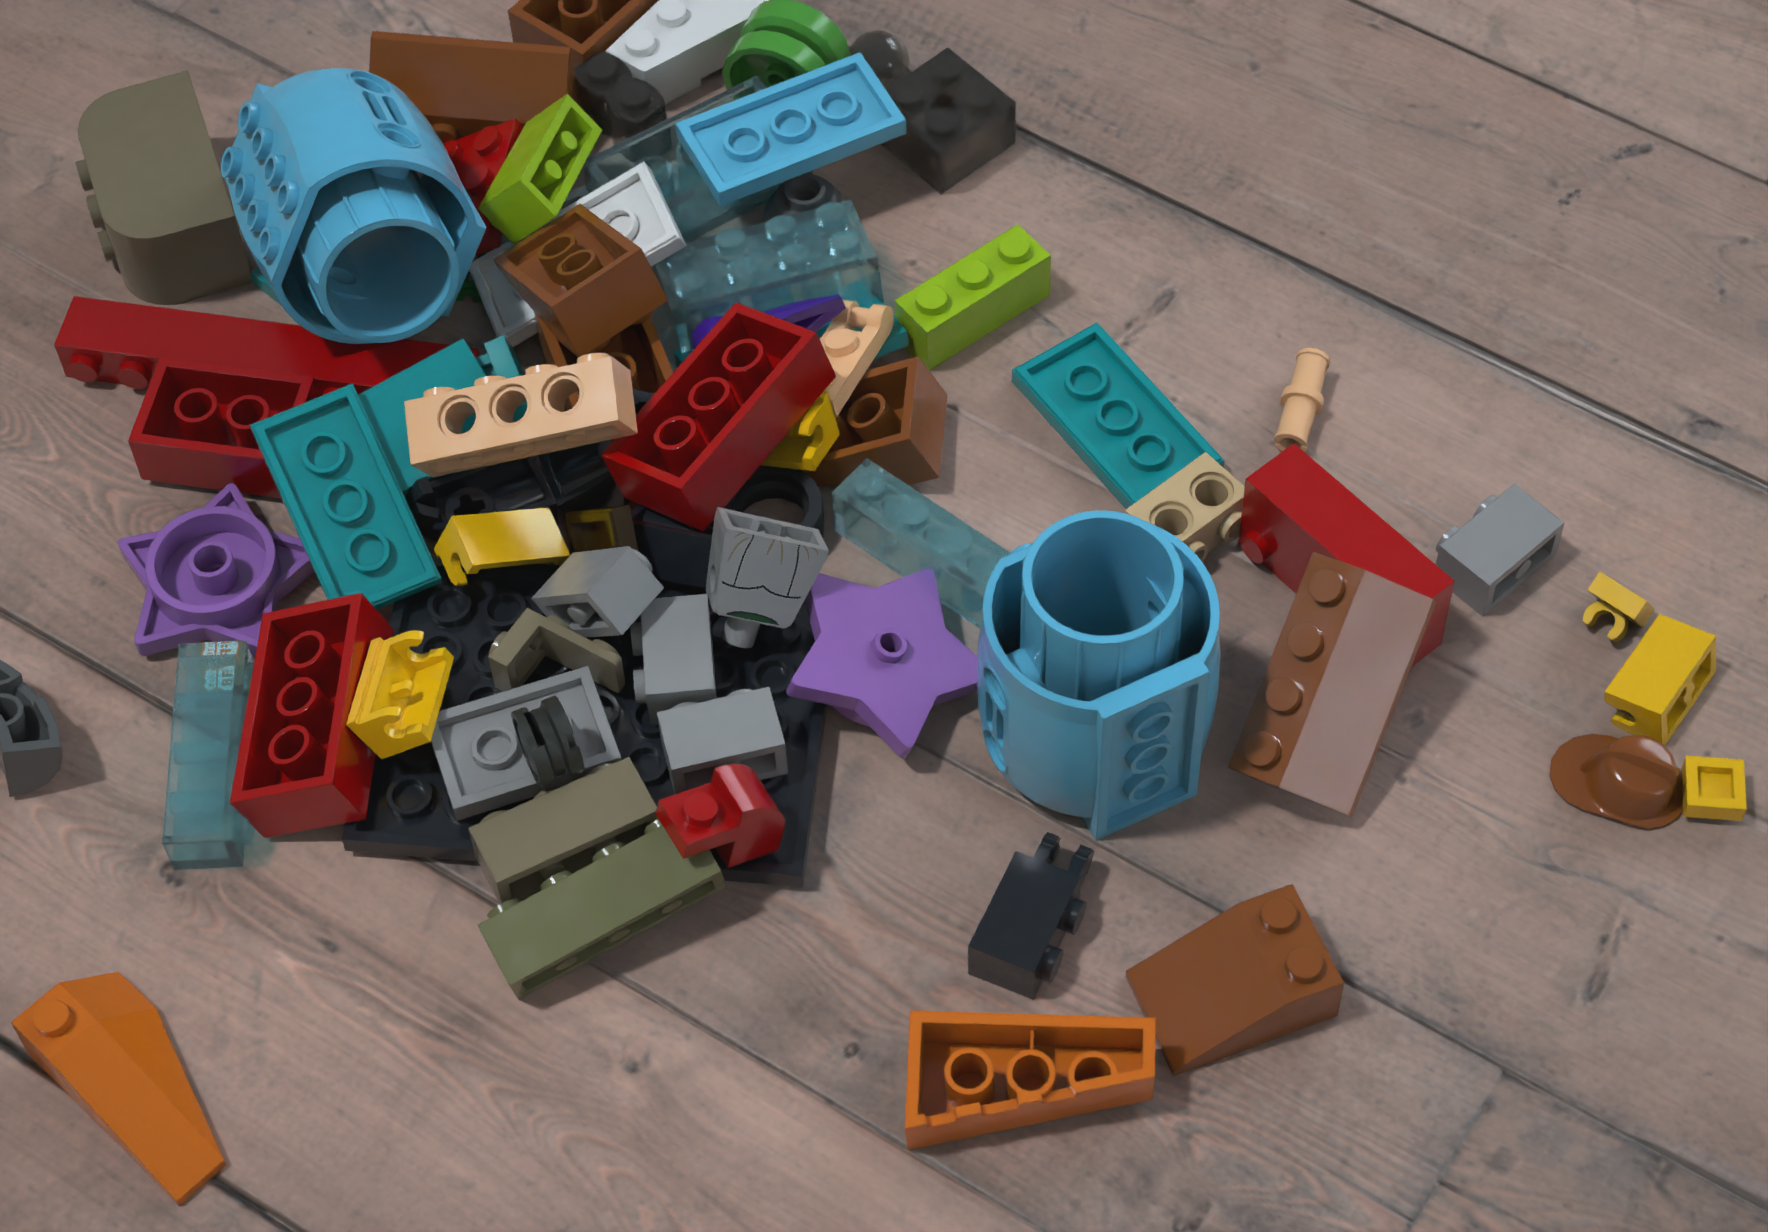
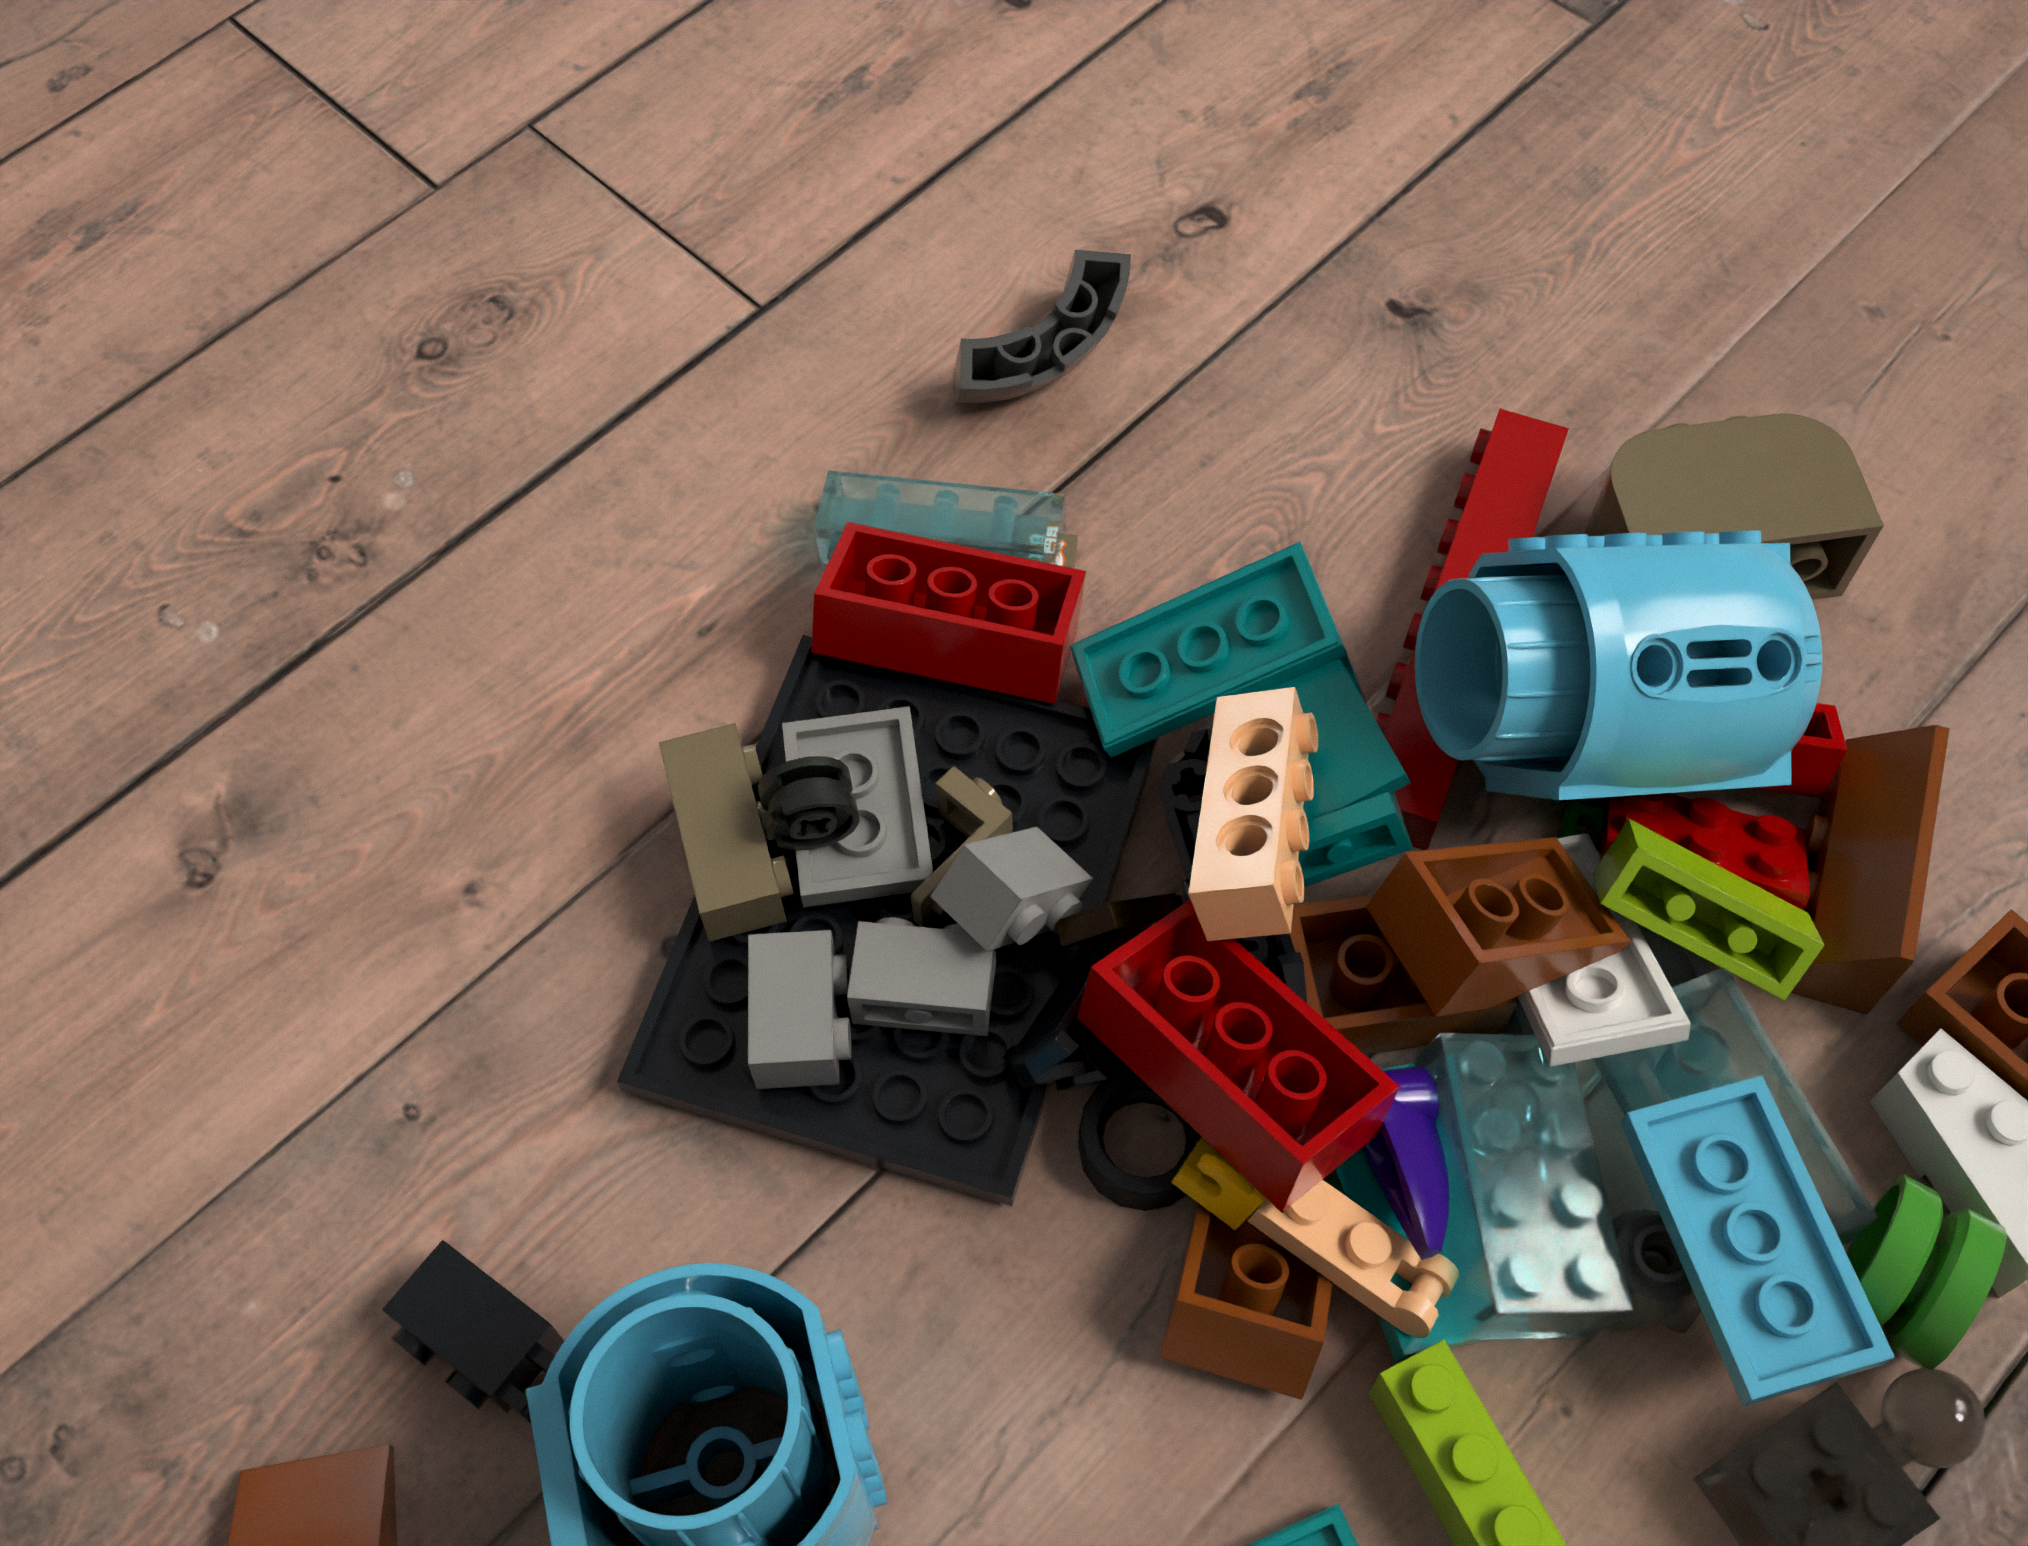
camera: 100 degrees right, 5 degrees up
orange wedge [11,972,226,1206] -> none
medium lavender plate [117,483,314,656] -> none
red brick [128,356,320,498] -> none
yellow hinge [346,630,454,759] -> none
yellow hinge [434,507,570,586] -> none
olive brick [478,819,727,1000] -> none
clear smoke brick [574,51,670,163] -> none
red brick [656,764,785,868] -> none
light grey torso [706,507,829,648] -> none
medium lavender plate [786,568,978,758] -> none
clear light blue brick [832,458,1010,628] -> none
orange wedge [905,1010,1156,1151] -> none

